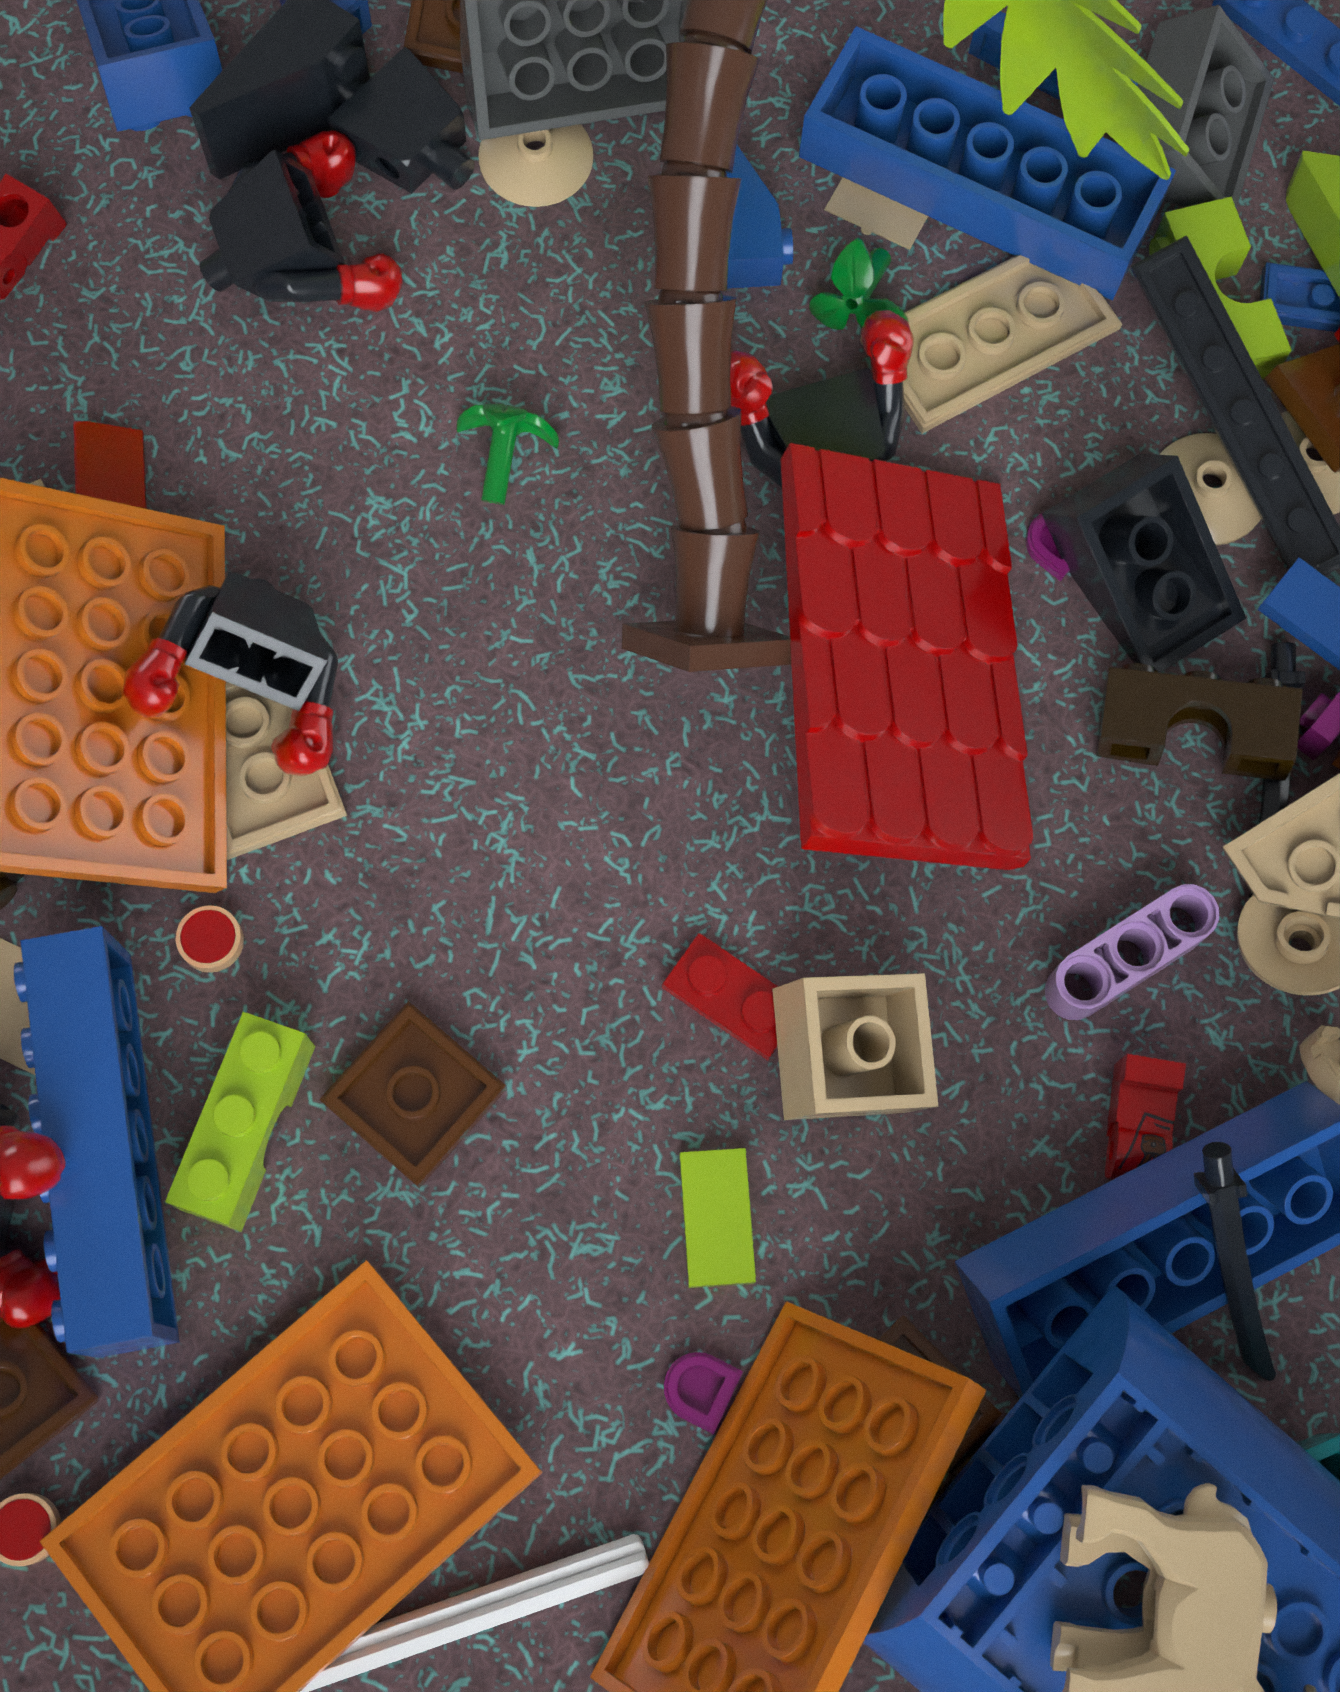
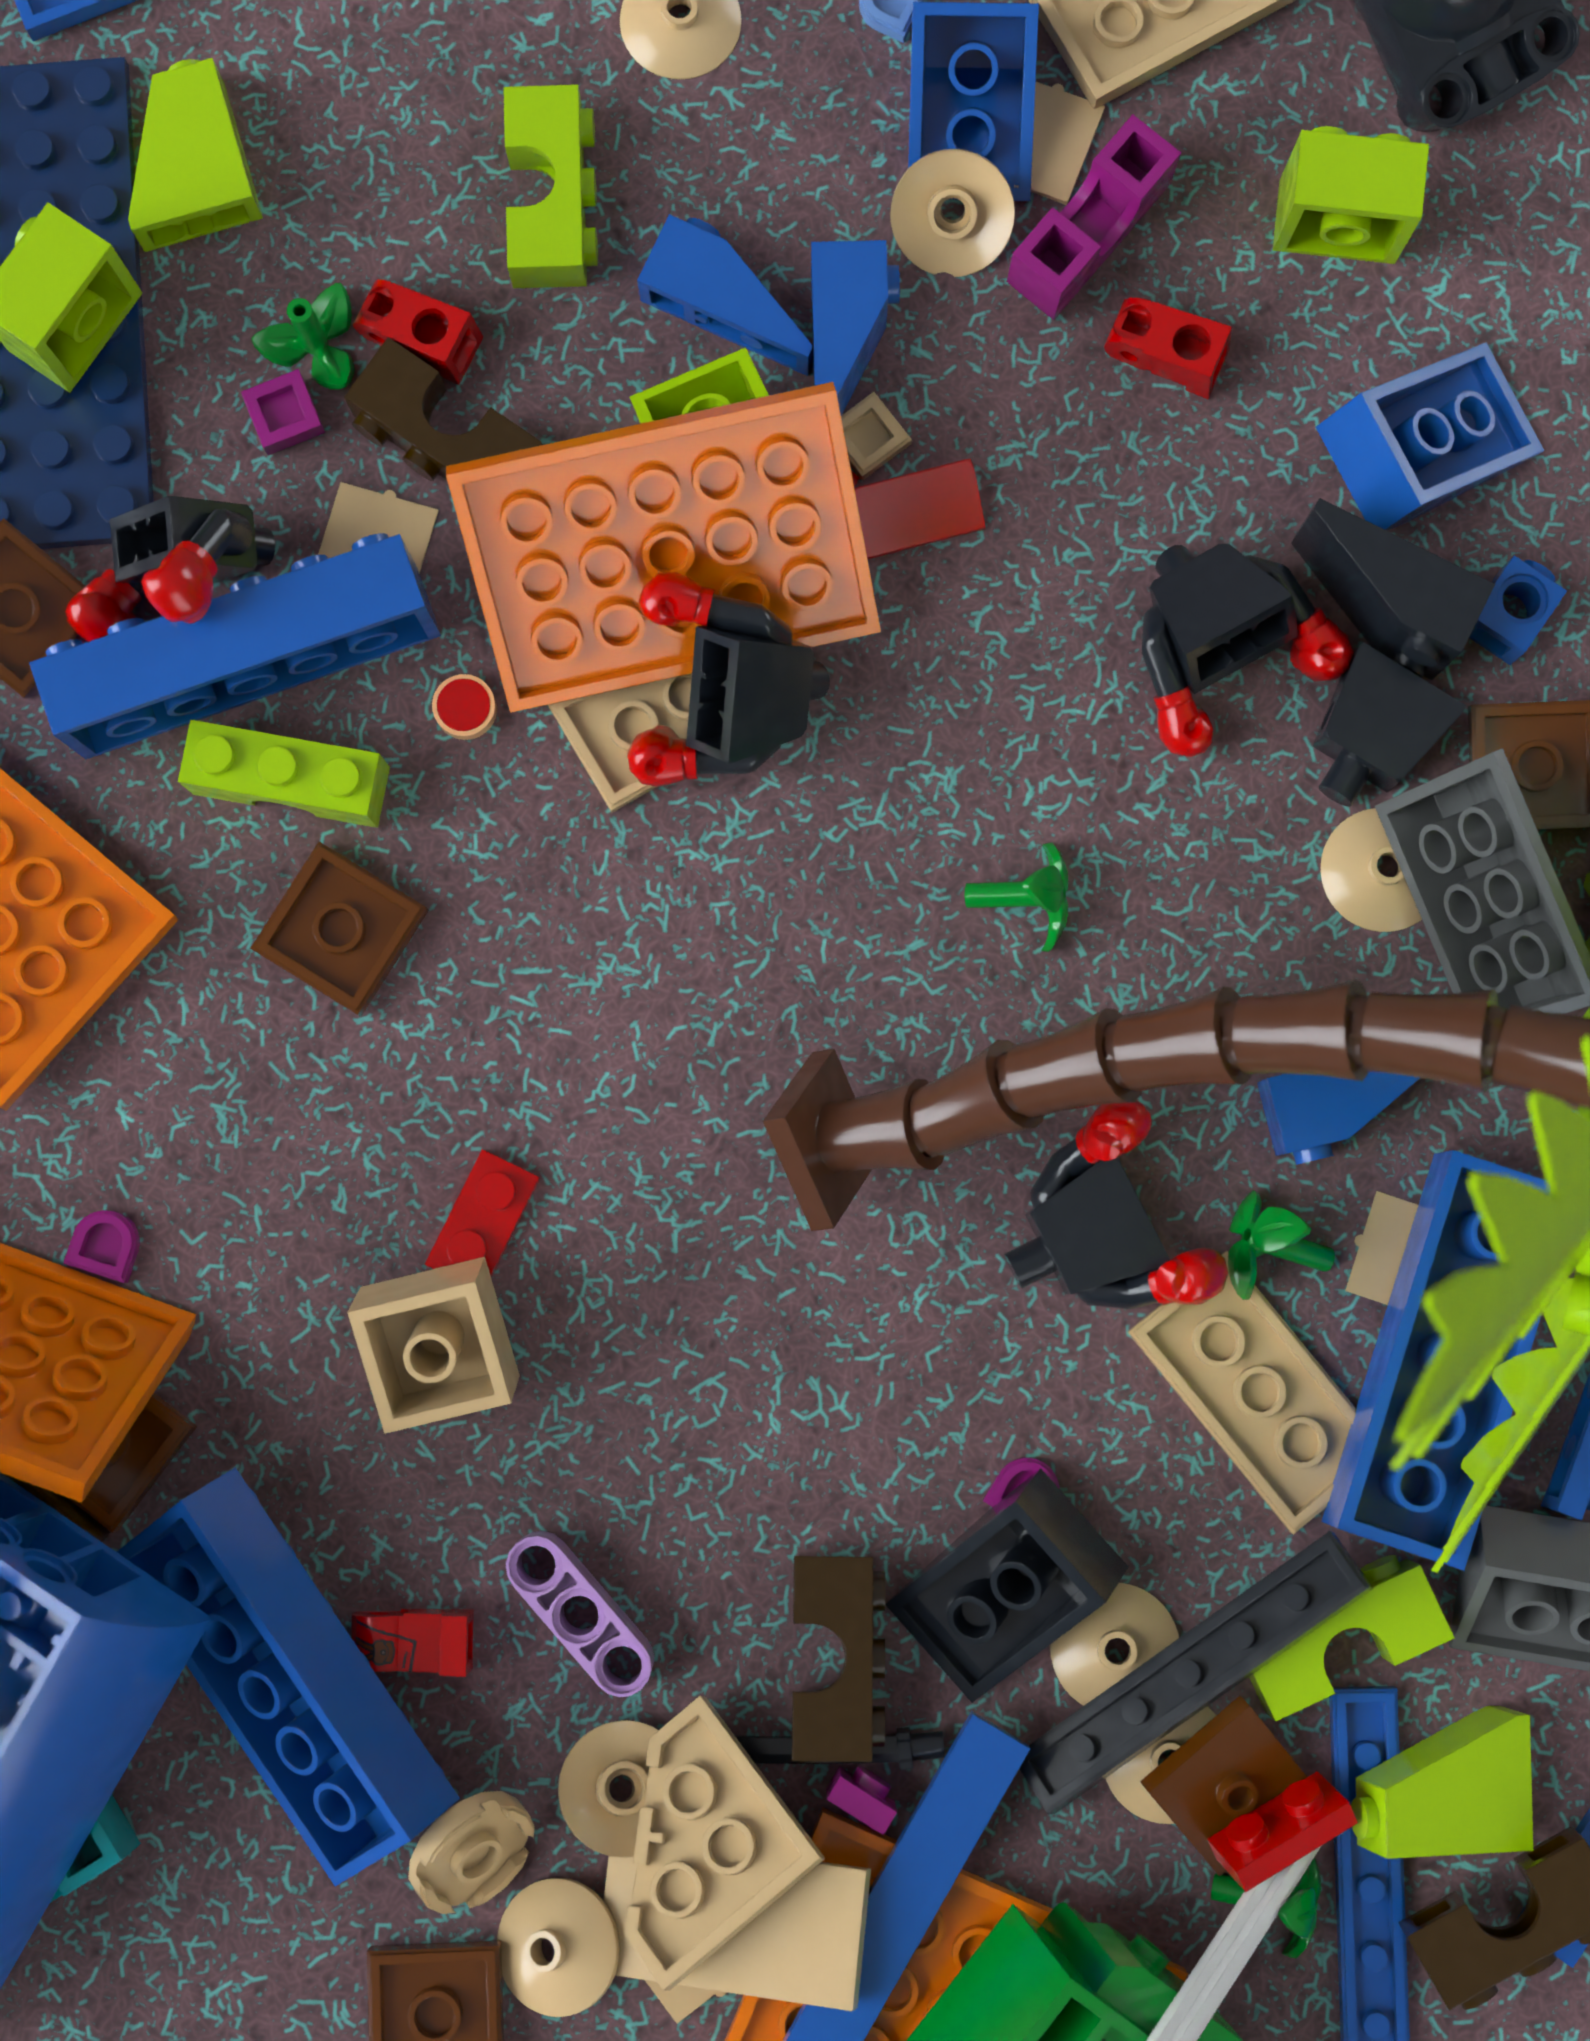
camera: 85 degrees right, 10 degrees up
lime tile [679,1148,756,1288] -> none
red piece [781,443,1033,870] -> none
black sword [1193,1142,1276,1381] -> none

